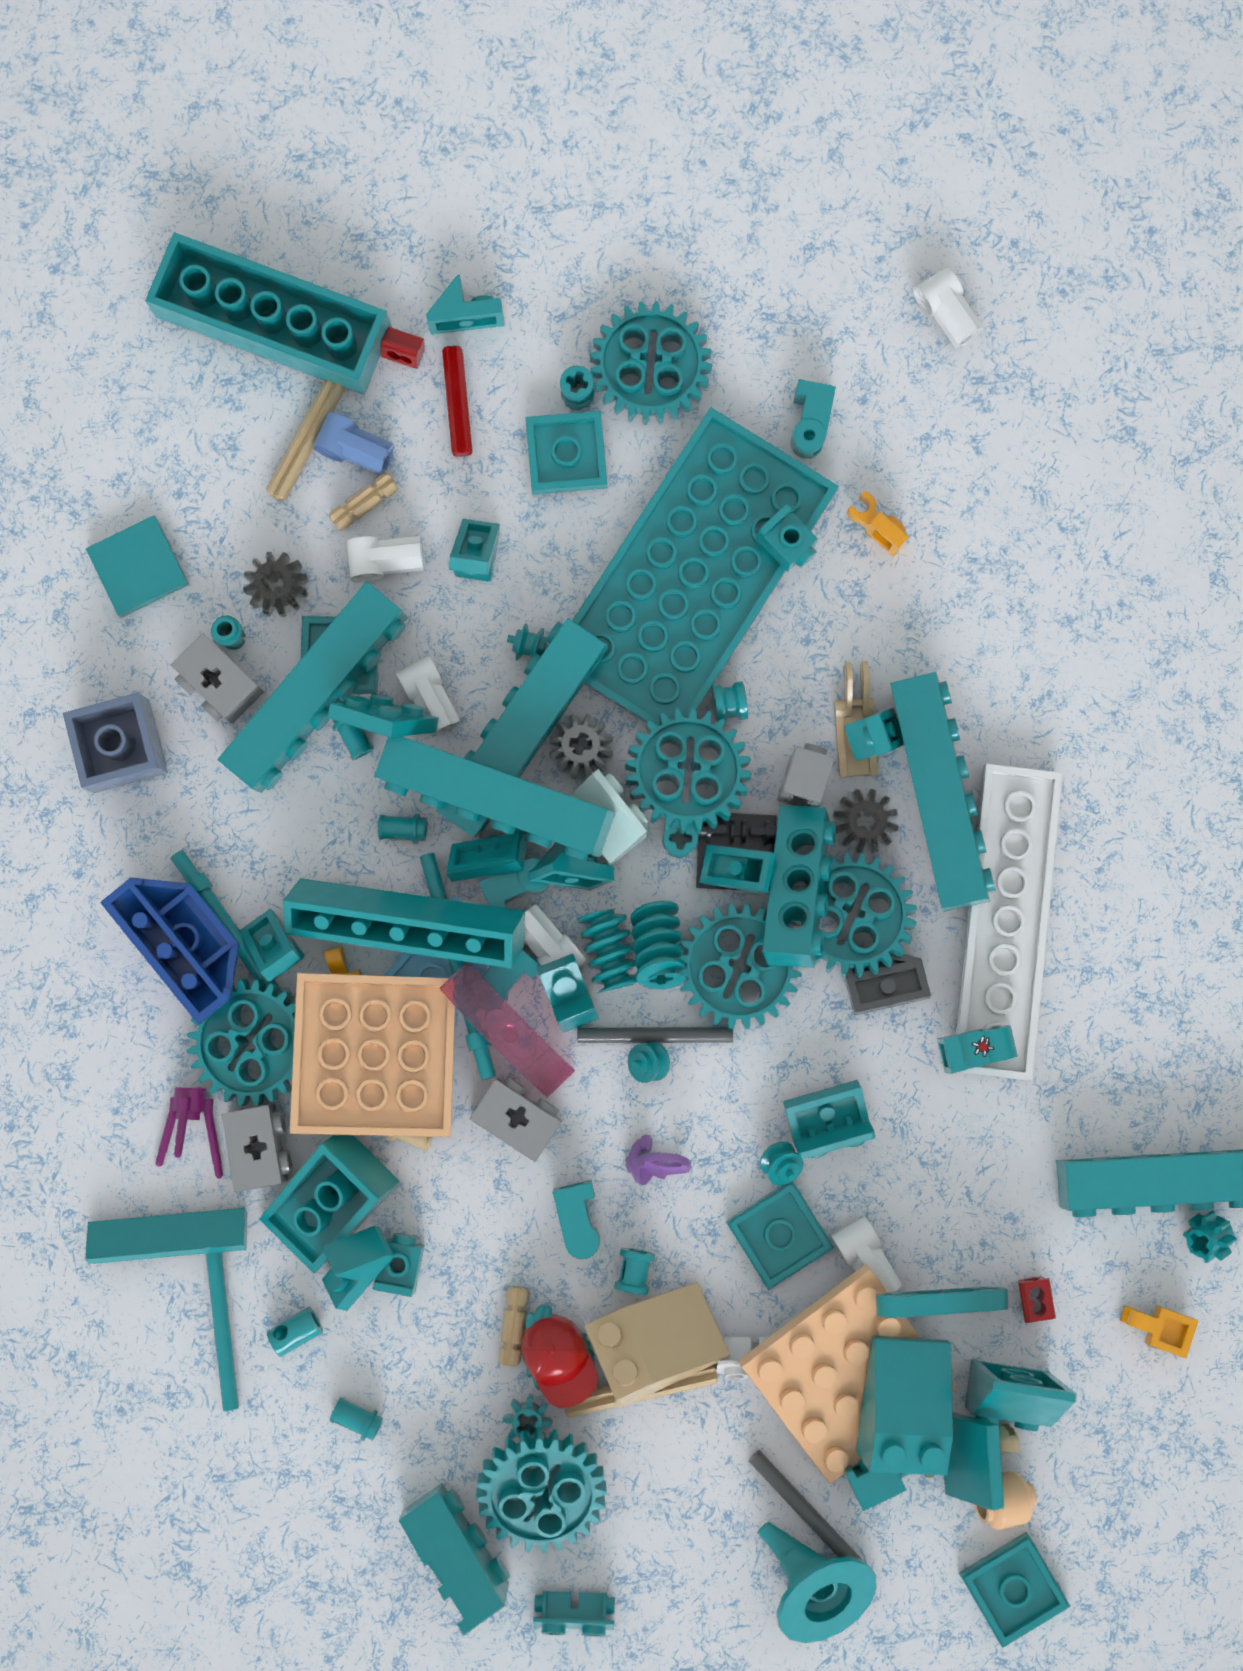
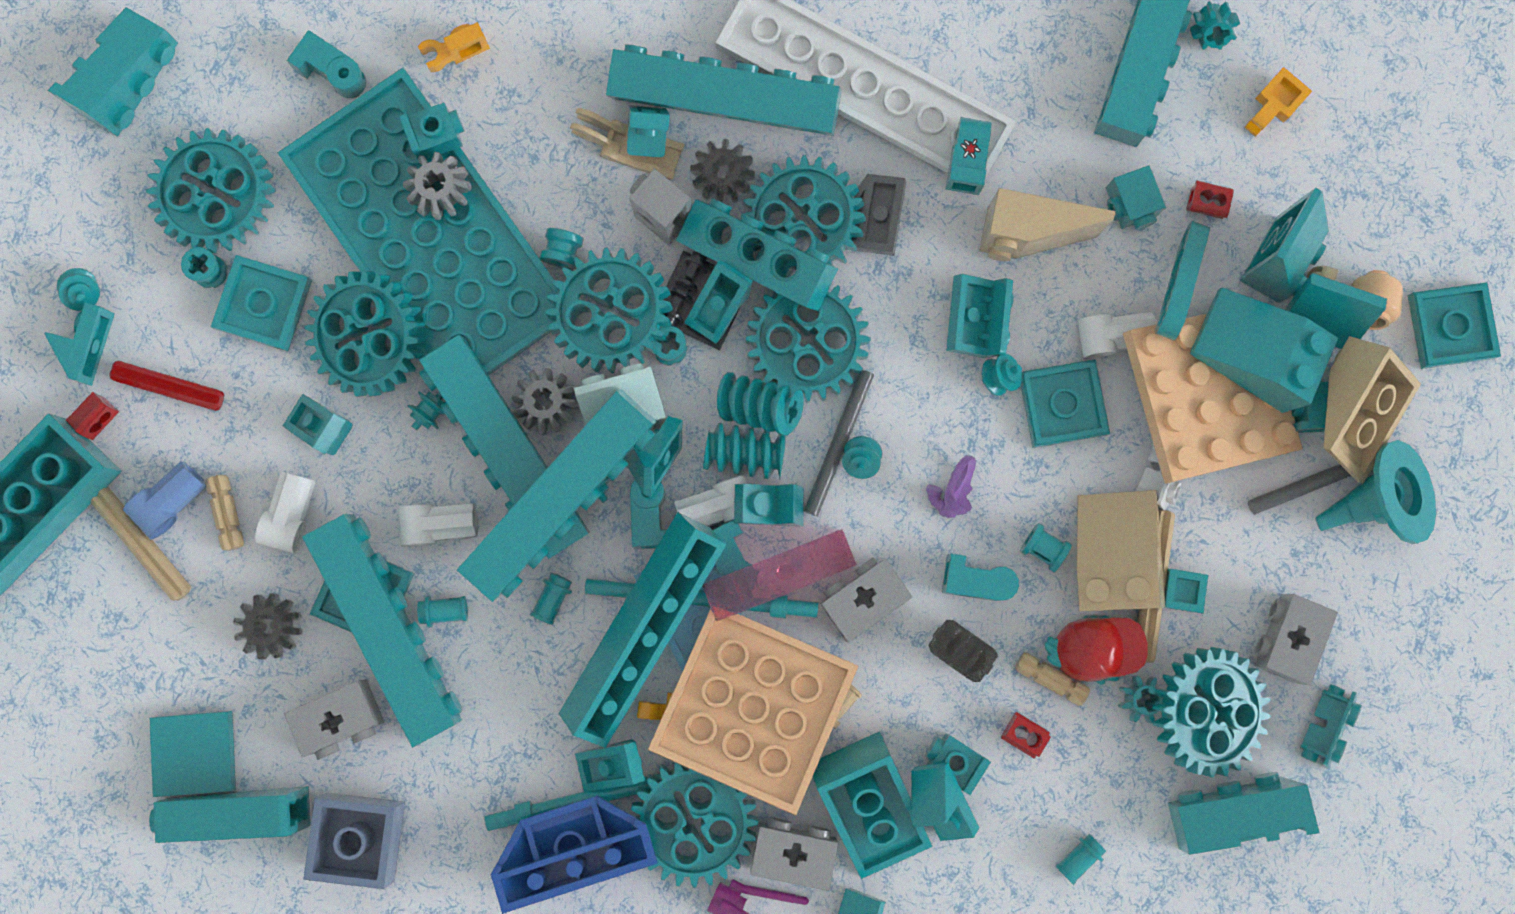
camera: 70 degrees left, 0 degrees up
teal pin [211,615,246,650] -> none
teal piece [267,1307,323,1357] -> none
teal plate [328,694,439,738] -> none
teal plate [446,832,528,882] -> none
none -> teal wedge [47,7,178,137]
none -> teal wheel [57,268,100,311]
none -> teal slope [149,786,311,843]
none -> teal gear [304,271,426,397]
none -> light grey gear [403,152,471,220]
none -> clear smoke gear [928,620,998,682]
none -> tan slope [979,188,1115,261]
none -> red piece [1001,711,1051,759]
none -> teal brick [1105,165,1166,230]
none -> teal plate [1164,569,1209,614]
none -> light grey brick [1254,594,1338,686]
none -> tan slope [1324,336,1421,484]

